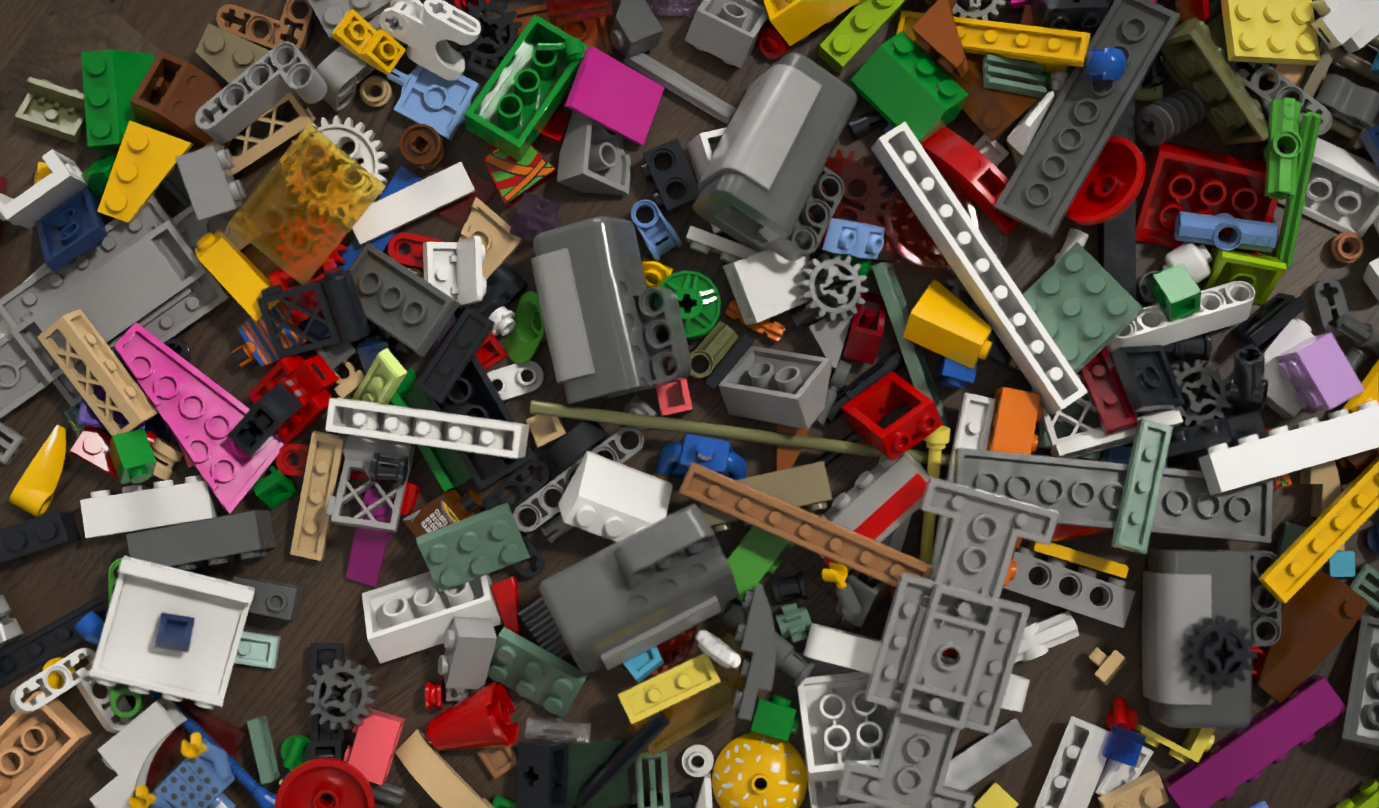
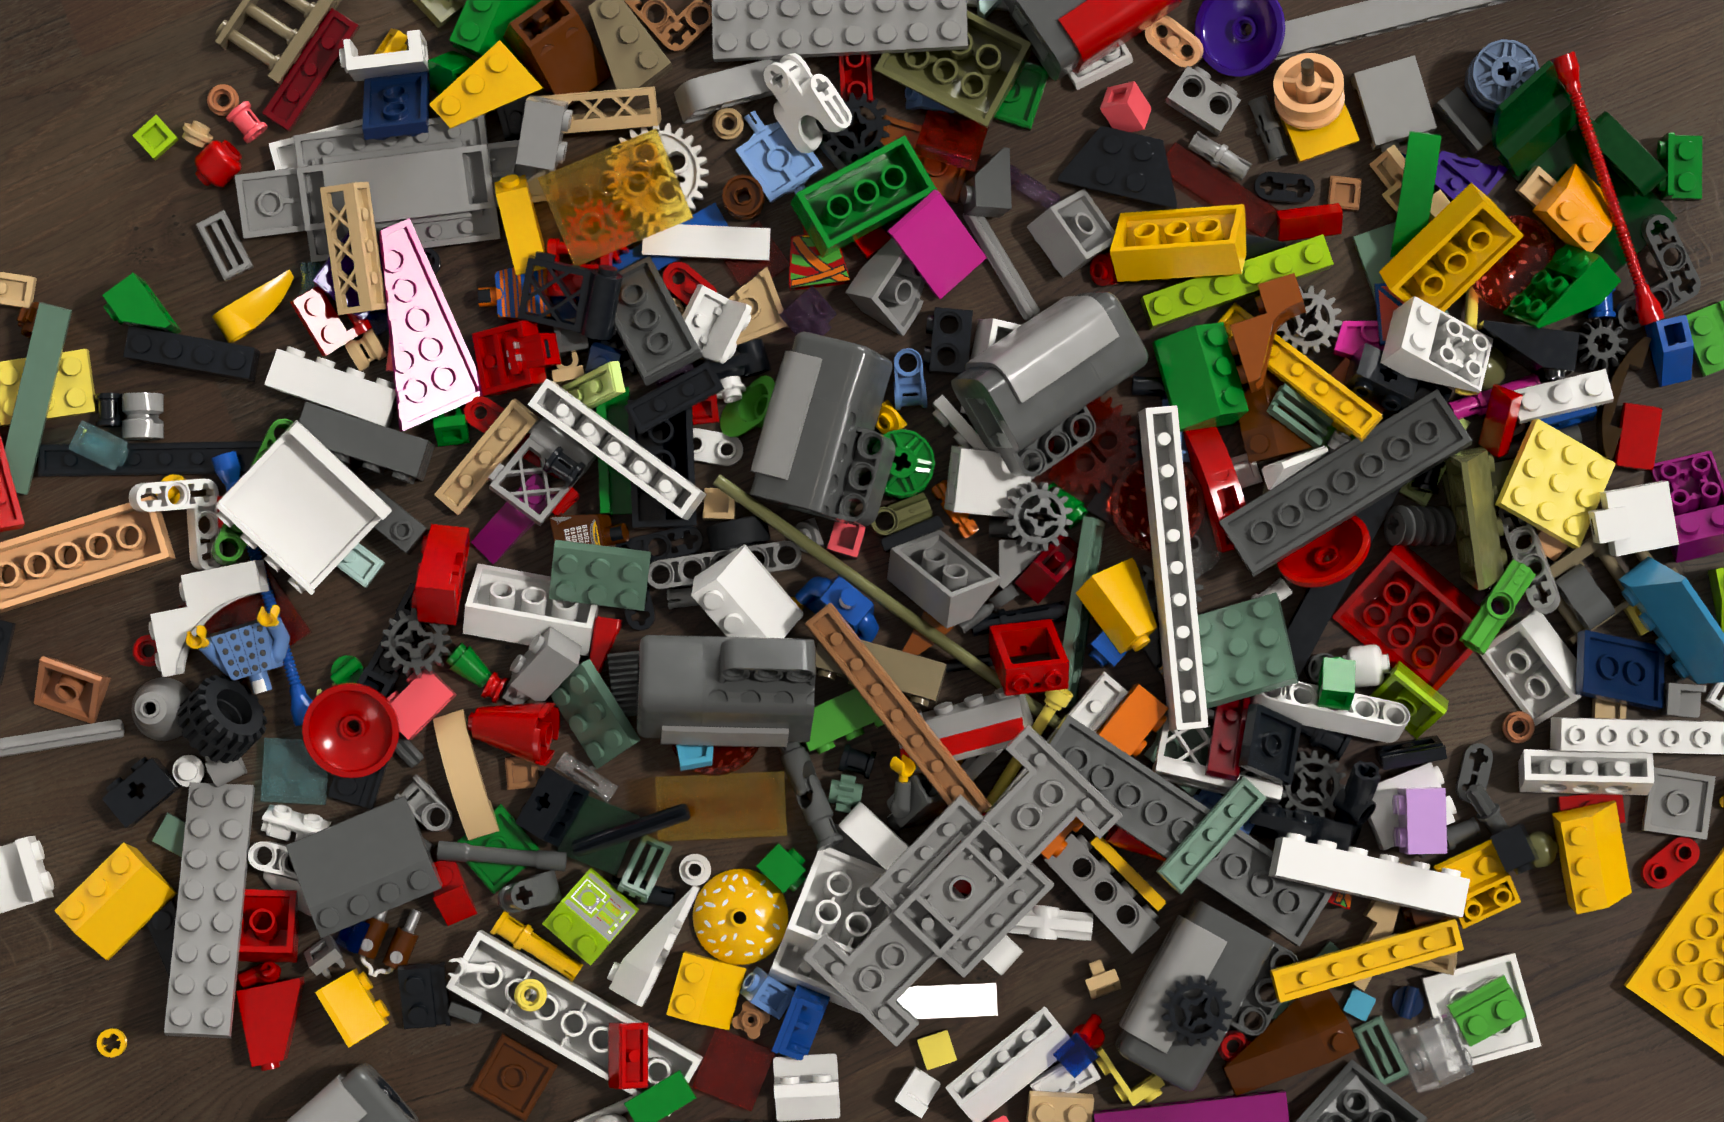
camera: 25 degrees right, 0 degrees up
green brick [109,429,156,484] -> none
dark blue plate [155,612,195,652] -> none
light grey beam [195,42,327,143] -> none
black brick [228,383,304,458] -> none
sand green tile [247,715,280,785] -> none
yellow slope [330,9,406,75] -> none
green hand [538,37,584,61] -> none
light yellow plate [618,652,721,724] -> none
white gear [695,630,741,669] -> none
dark grey slope [731,585,776,721] -> none
light blue slope [822,218,886,259] -> none
blue piece [1085,48,1127,81] -> none
medium blue piece [1174,211,1278,253] -> none
bright green axle [1275,112,1321,268] -> none
none -> red wedge [412,524,470,625]
none -> green cone [445,642,492,688]

